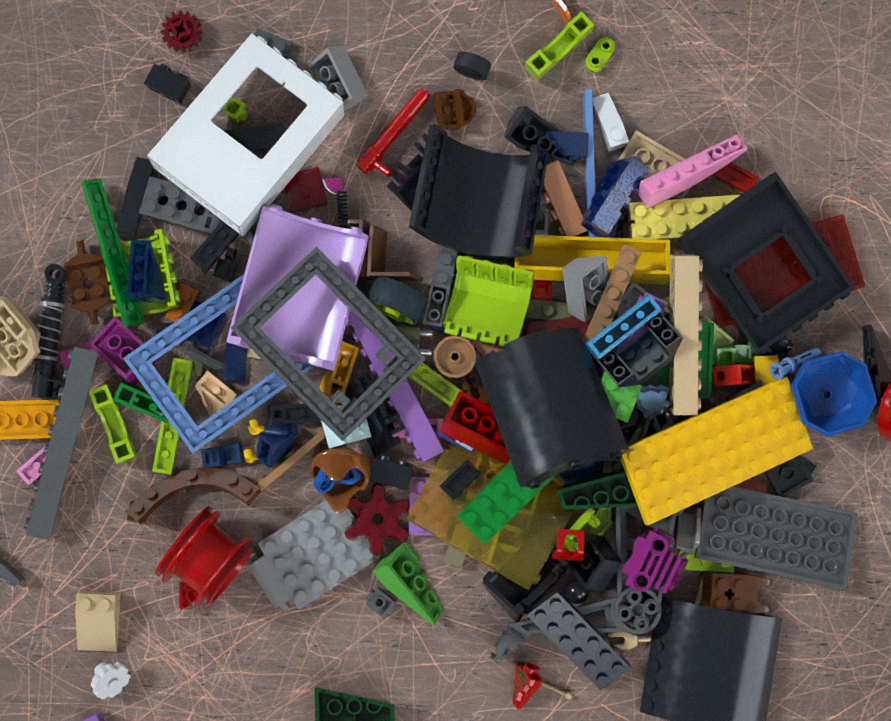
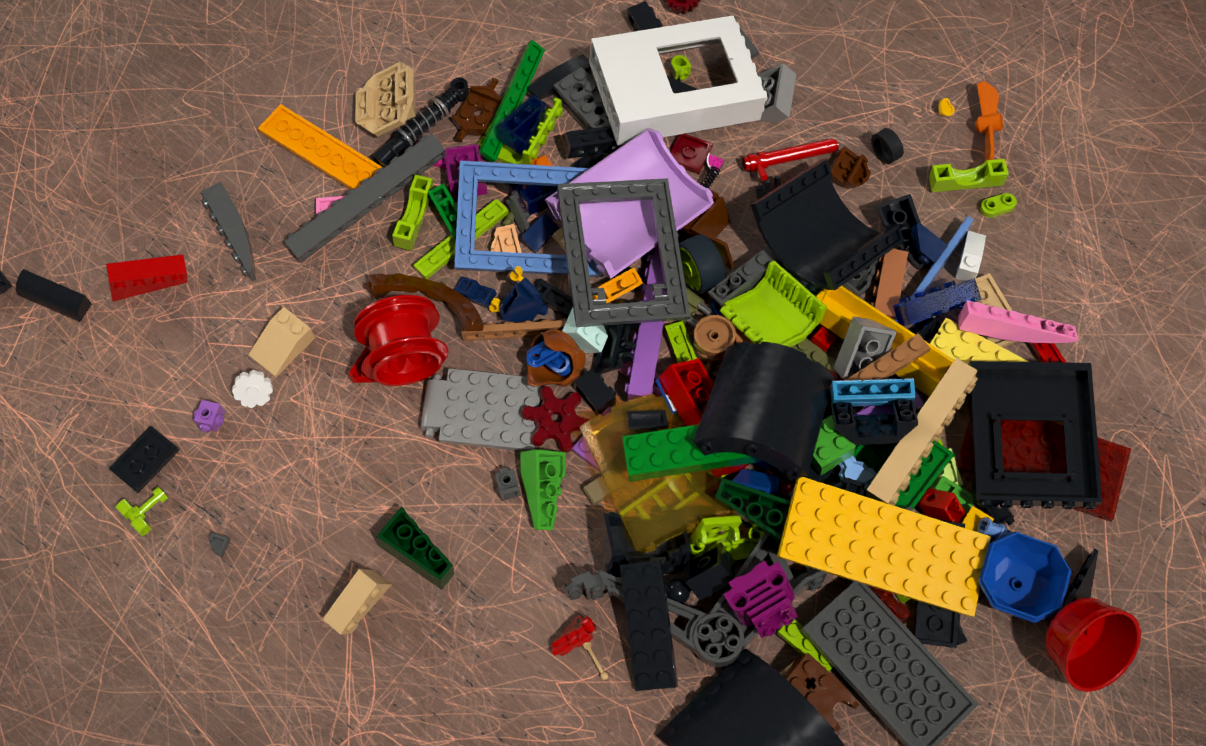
camera: 40 degrees right, 20 degrees down
red piece [552,529,585,561] -> none
tan hand [607,632,651,650] -> none
light grey panel [675,508,701,553] -> none

